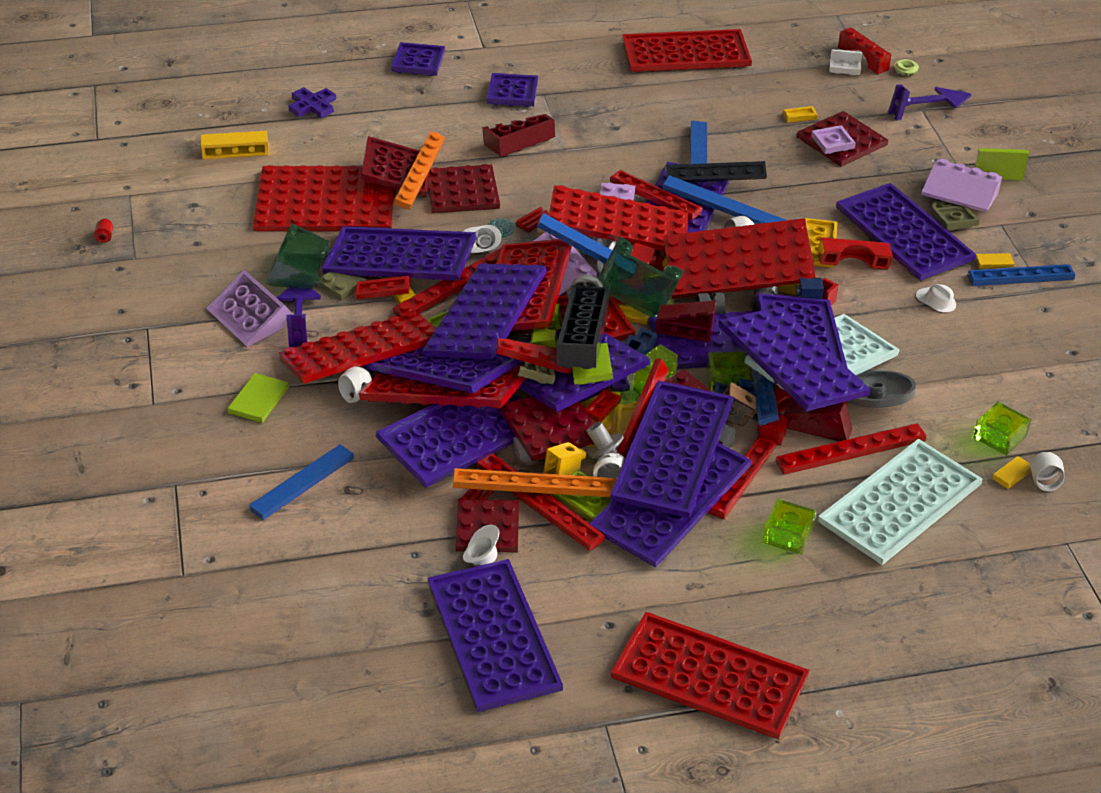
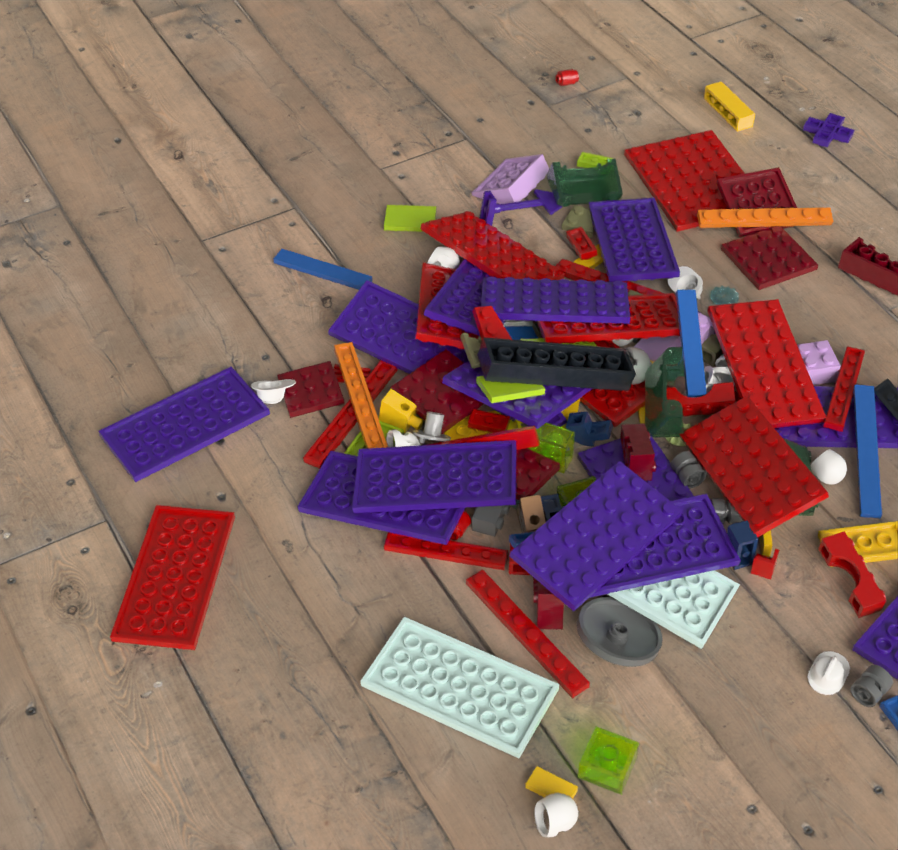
camera: 75 degrees right, 5 degrees up
clear neon green brick [762,499,817,555] -> none
none -> lime plate [577,152,613,173]
none -> dark grey wheel [850,665,893,707]

